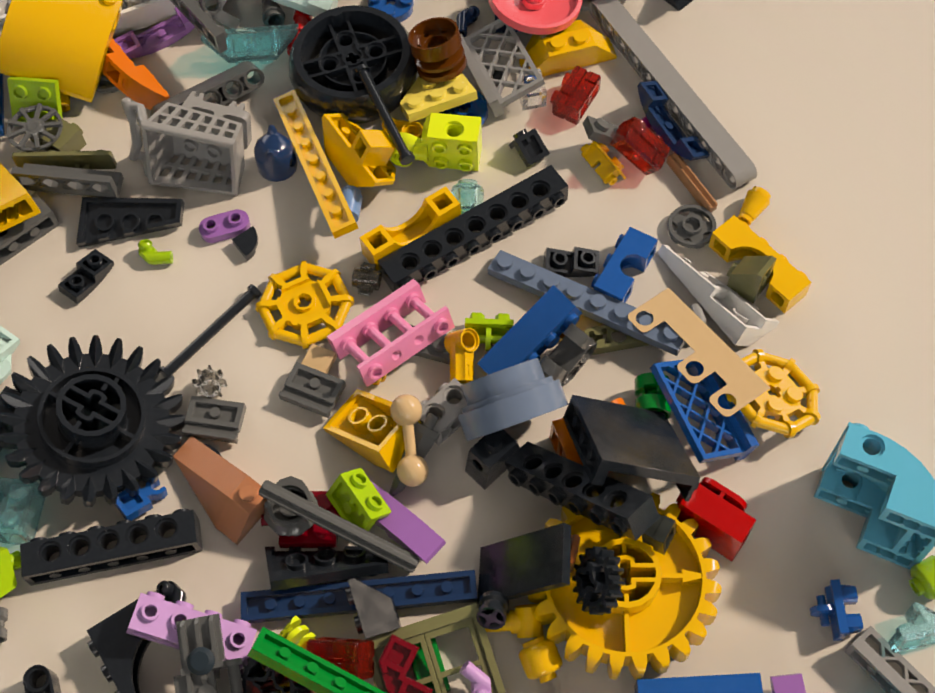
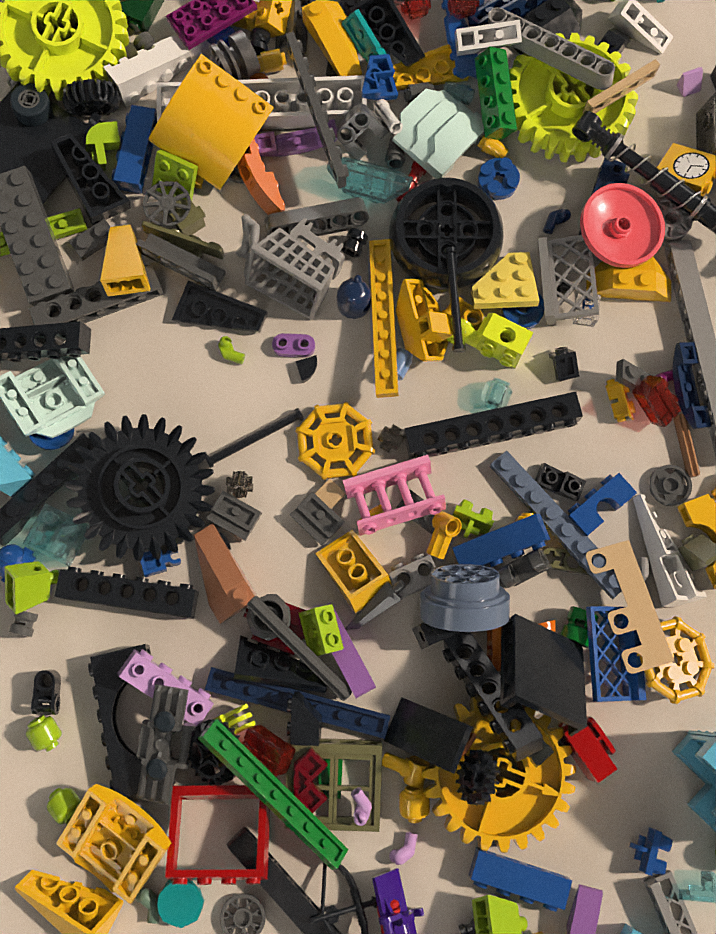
camera: 15 degrees right, 15 degrees up
black slope [58,249,114,304] -> none
black arm [156,580,187,604] -> none
yellow arch [359,186,461,271] -> none
tan piece [390,394,429,487] -> none
reddish brown wheel [408,17,467,83] -> none
black wheel [476,591,509,630] -> none
clear red brick [550,66,601,125] -> none
none -> black wheel [342,228,368,258]

